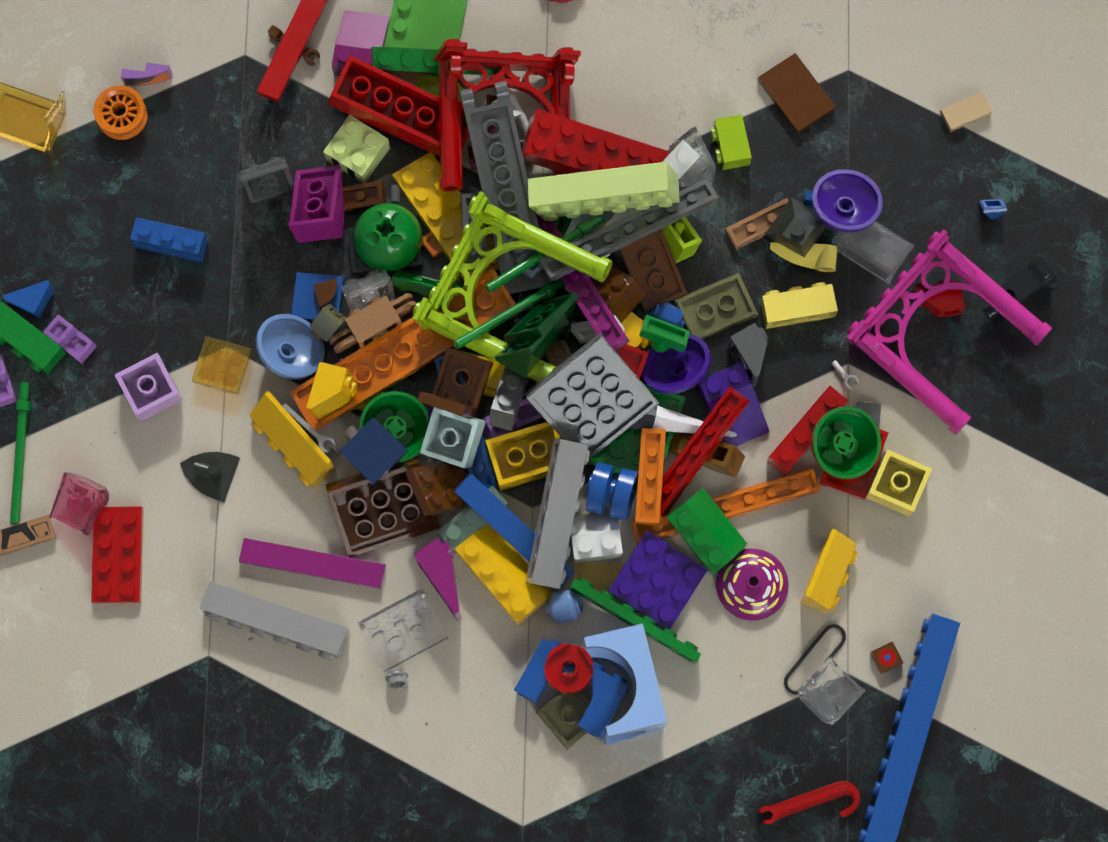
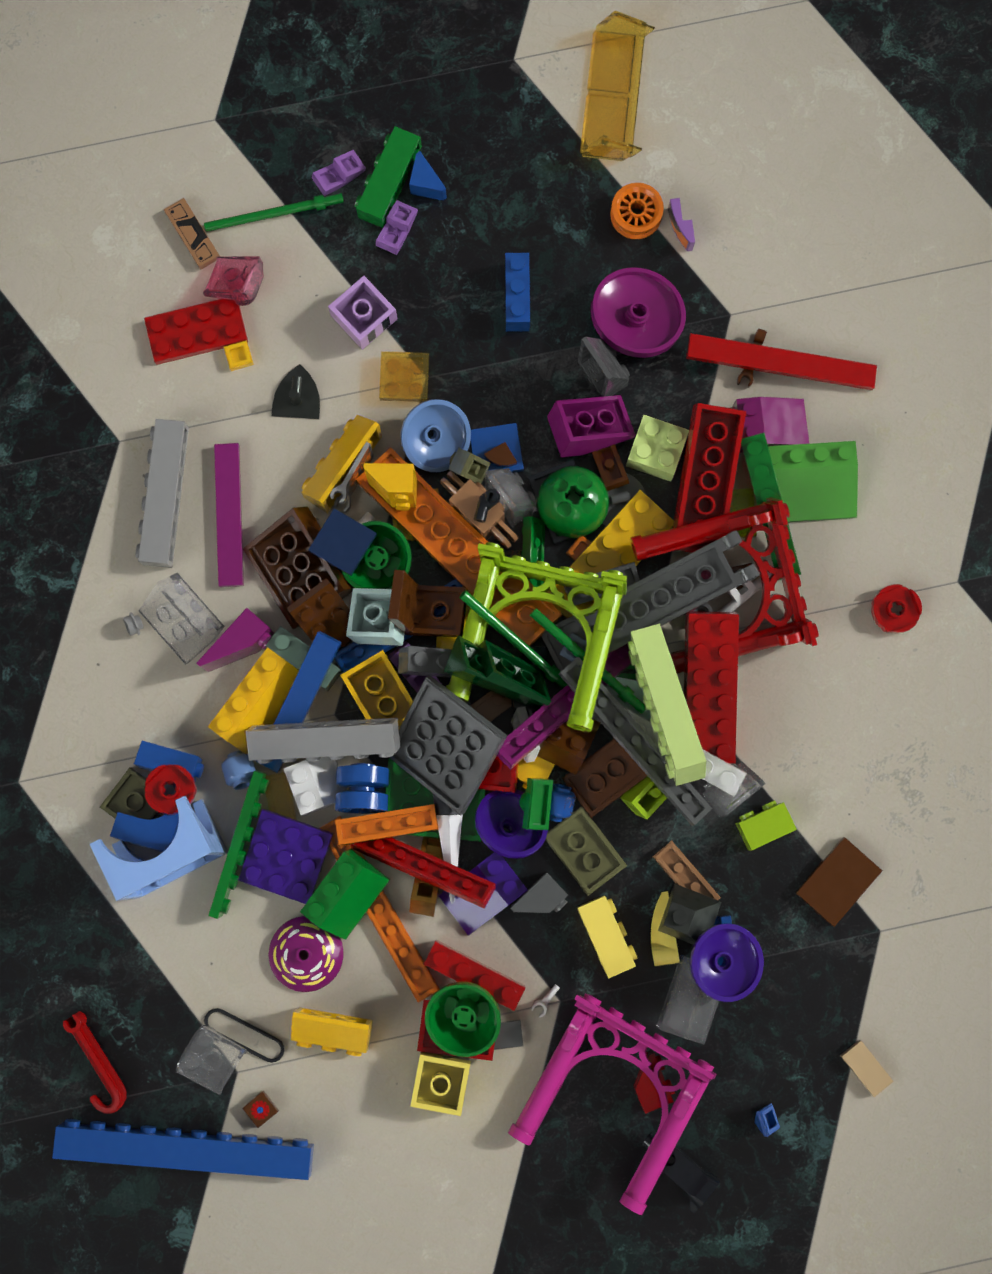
camera: 75 degrees right, 5 degrees up
none -> yellow tile [224,340,254,371]
none -> black arm [474,489,500,523]
none -> magenta dish [591,267,686,358]

